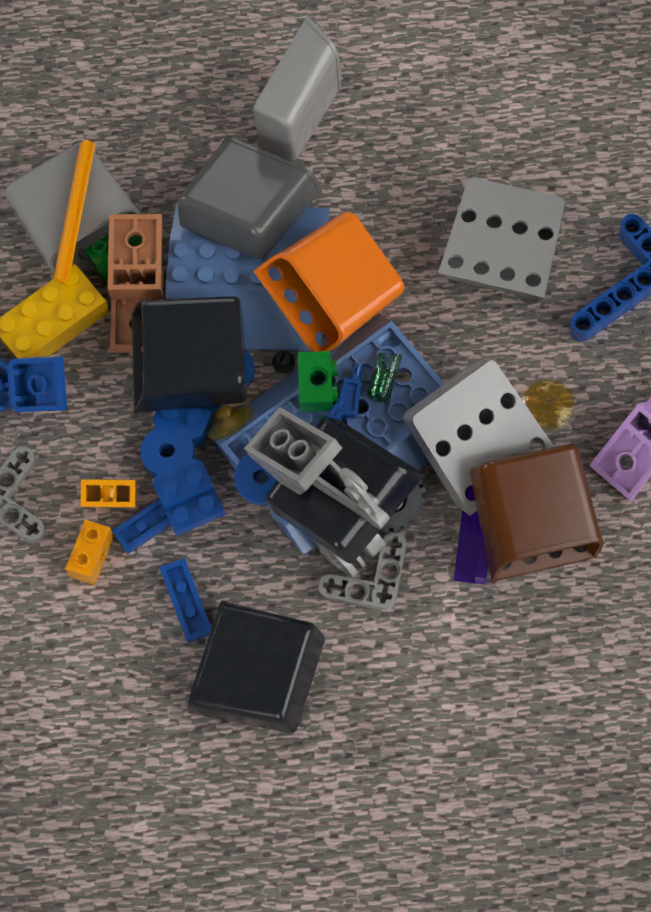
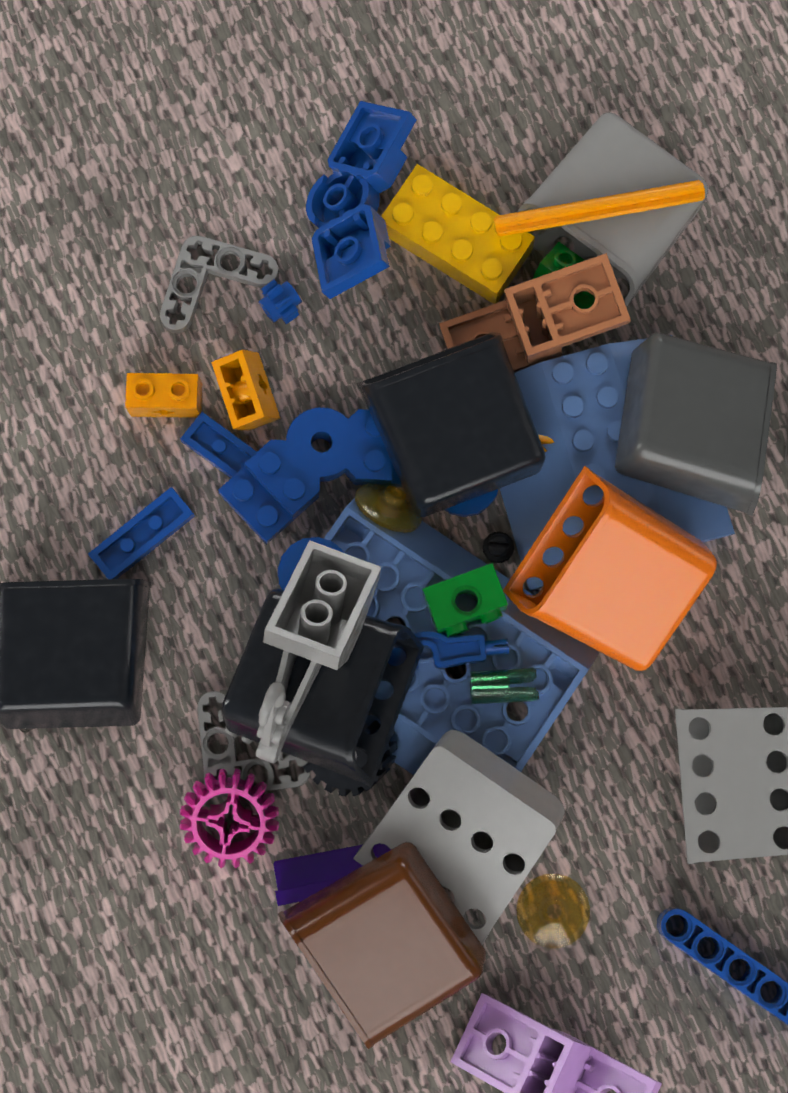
camera: 70 degrees right, 10 degrees up
none -> dark pink gear [180,768,279,868]
none -> blue gear [258,279,302,324]

